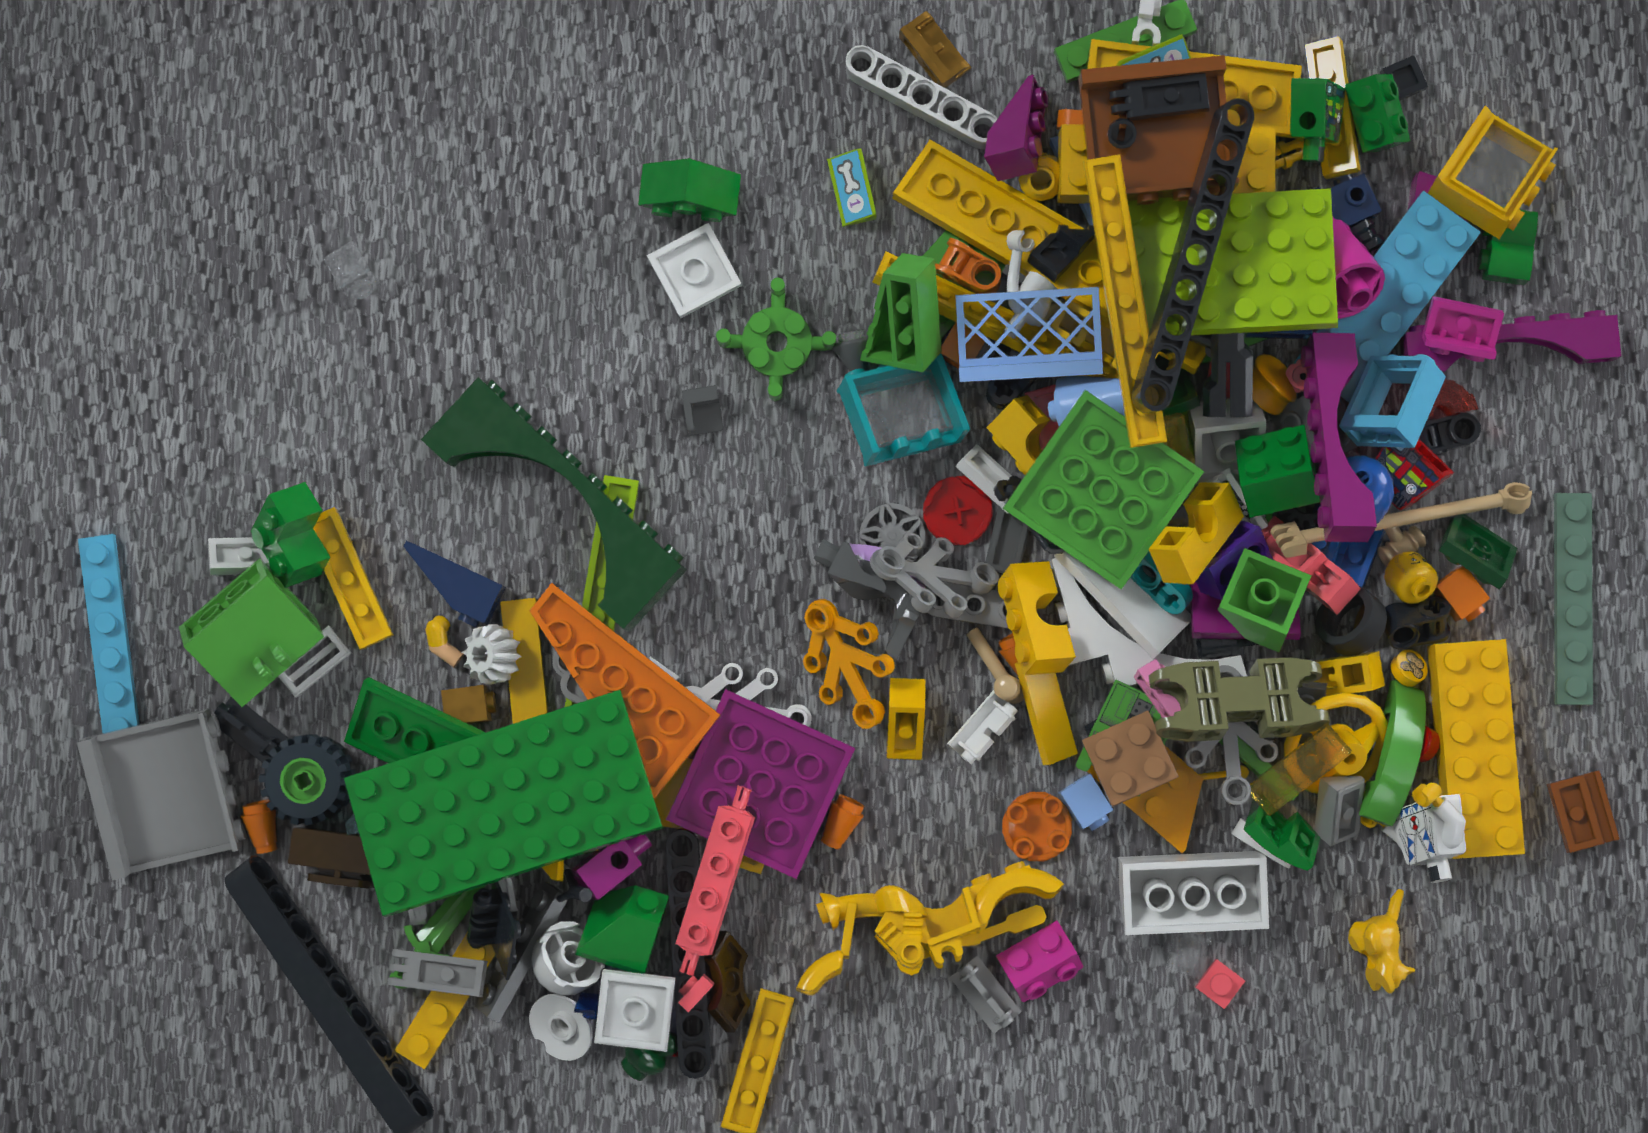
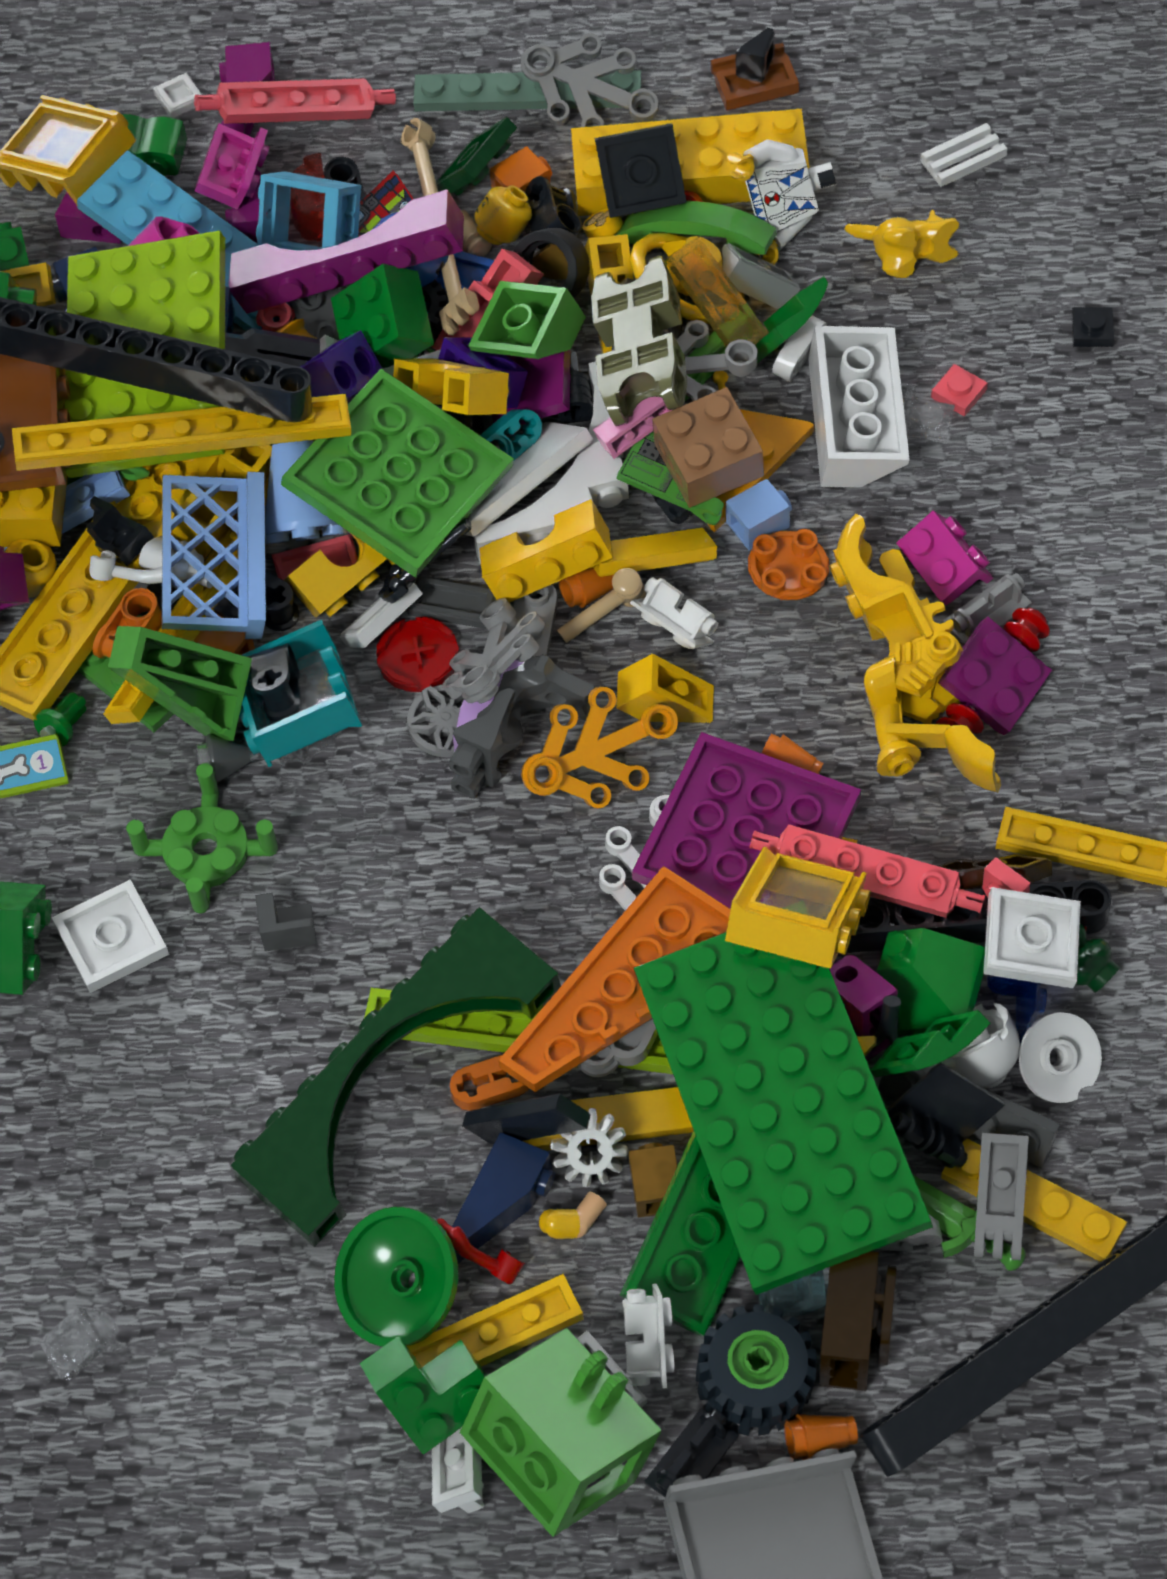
camera: 90 degrees left, 25 degrees down
none -> green piece [34,692,86,746]
none -> white tile [153,72,202,118]
none -> coral plate [194,79,396,124]
none -> black piece [247,643,302,722]
none -> dark purple brick [300,330,383,404]
none -> green dish [334,1207,458,1347]
none -> red piece [436,1218,525,1285]
none -> orange beam [450,1055,530,1111]
none -> black tile [462,1094,591,1144]
none -> light grey plant [521,33,659,127]
none -> black hinge [595,123,687,218]
none -> white hinge [622,1284,674,1388]
none -> yellow window [725,847,870,969]
none -> black slope [736,28,775,82]
none -> green slope [870,1010,990,1077]
none -> white tile [921,123,1007,187]
none -> magenta plate [936,608,1052,735]
none -> black plate [1072,307,1114,347]

